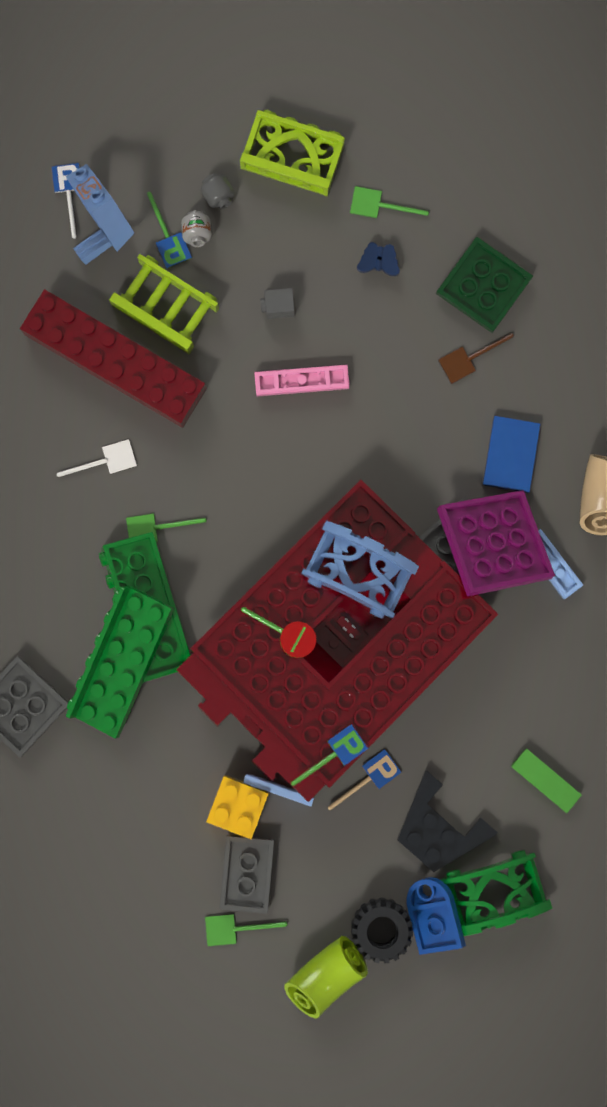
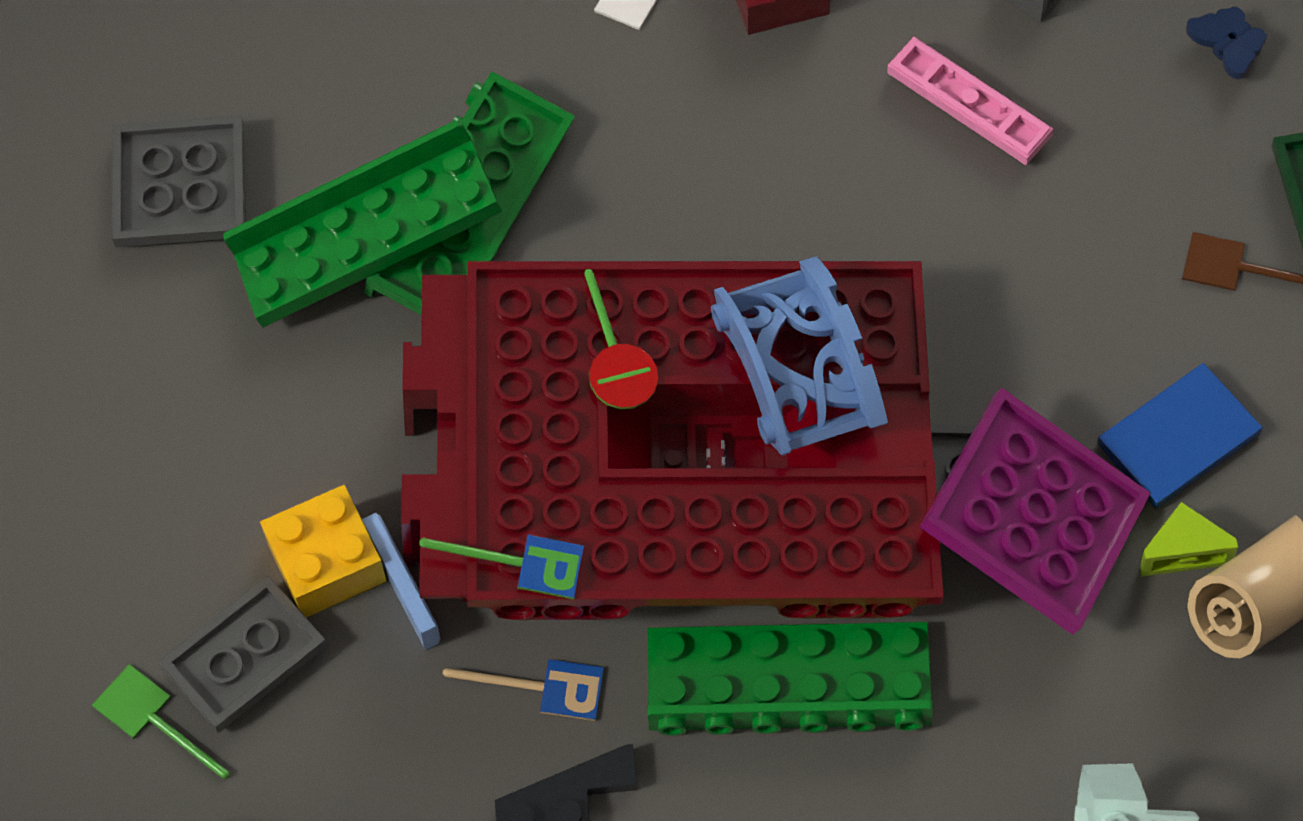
camera: 50 degrees right, 20 degrees down
bright green piece [126,514,207,542] -> none
light blue tile [538,529,583,599] -> none
none -> green bracket [648,622,933,736]
none -> lime slope [1139,502,1238,577]

